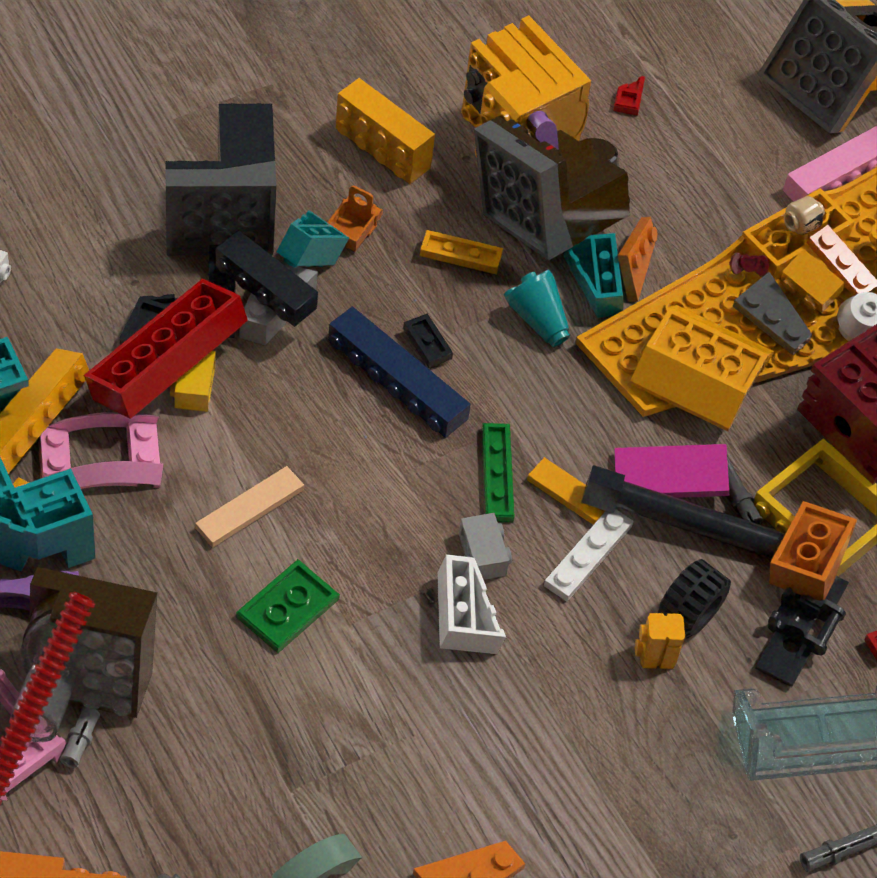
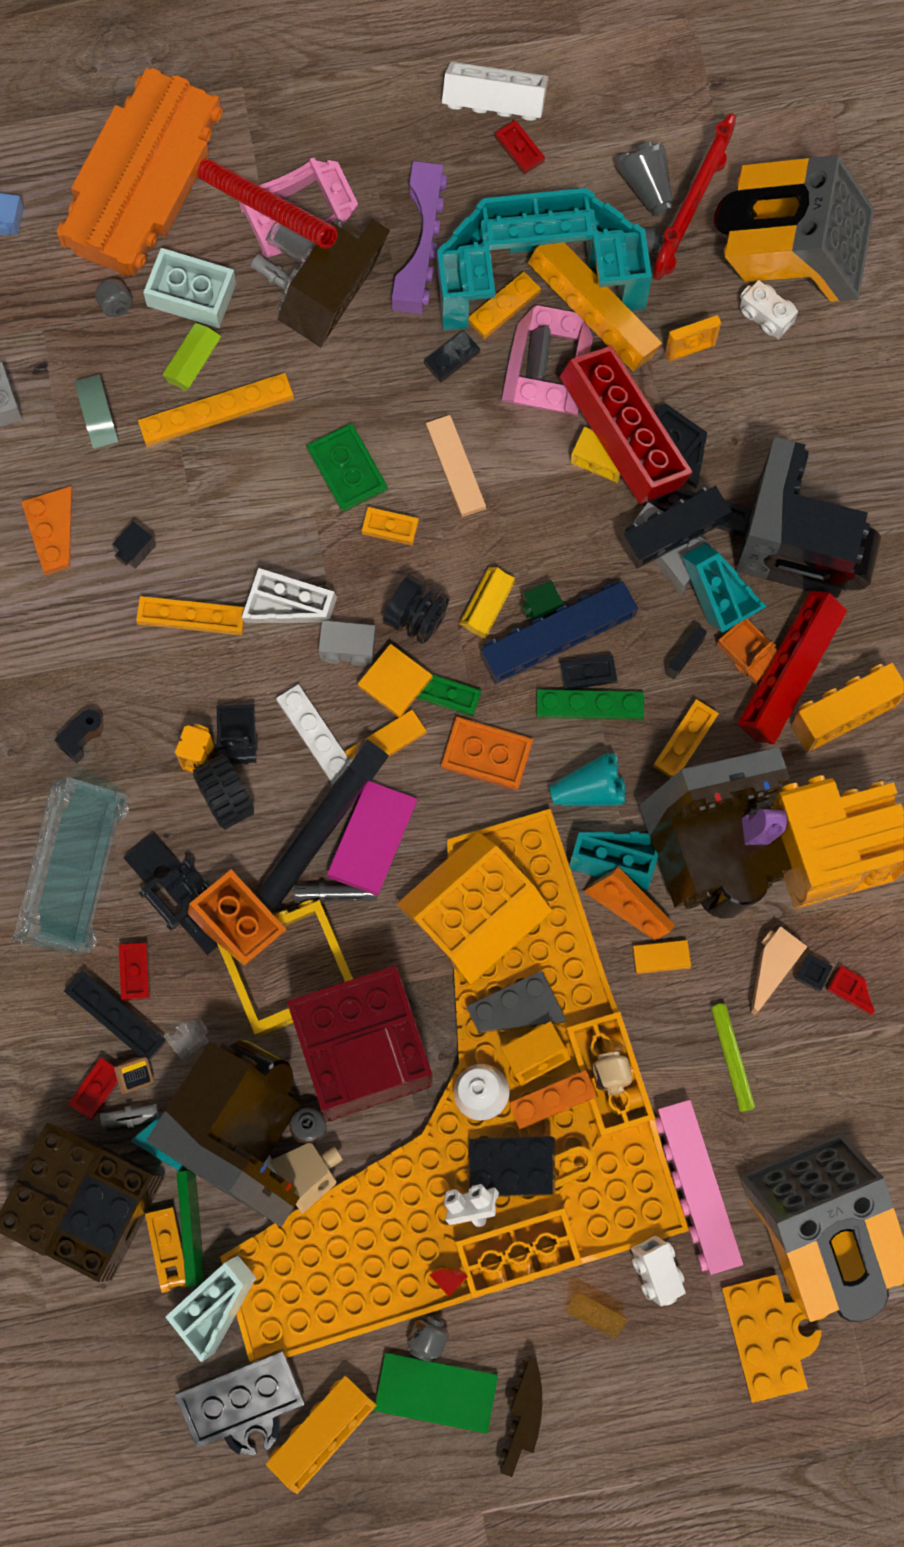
camera: 115 degrees right, 20 degrees up
dark red piece [729,252,770,277] -> none
none -> black leg [54,710,104,764]
none -> black brick [112,521,156,569]
none -> light orange plate [136,596,245,636]
none -> light orange plate [138,373,294,447]
none -> light aqua brick [143,248,236,328]
none -> lime piece [162,323,222,392]
none -> black piece [216,704,258,765]
none -> light orange tile [357,644,433,718]
none -> light orange plate [362,507,419,546]
none -> black wheel [383,574,450,645]
none -> black plate [424,330,480,383]
none -> orange tile [441,716,533,791]
none -> yellow piece [459,567,515,639]
none -> dark green brick [520,580,563,621]
none -> dark grey slope [526,326,551,382]
none -> green plate [536,689,644,721]
none -> light orange tile [632,940,691,975]
none -> light orange tile [665,315,721,362]
none -> black tile [666,626,707,679]
none -> lime axle [711,1003,755,1112]
none -> red brick [737,591,847,744]
none -> light nougat slope [750,927,807,1016]
none -> black plate [795,954,833,992]

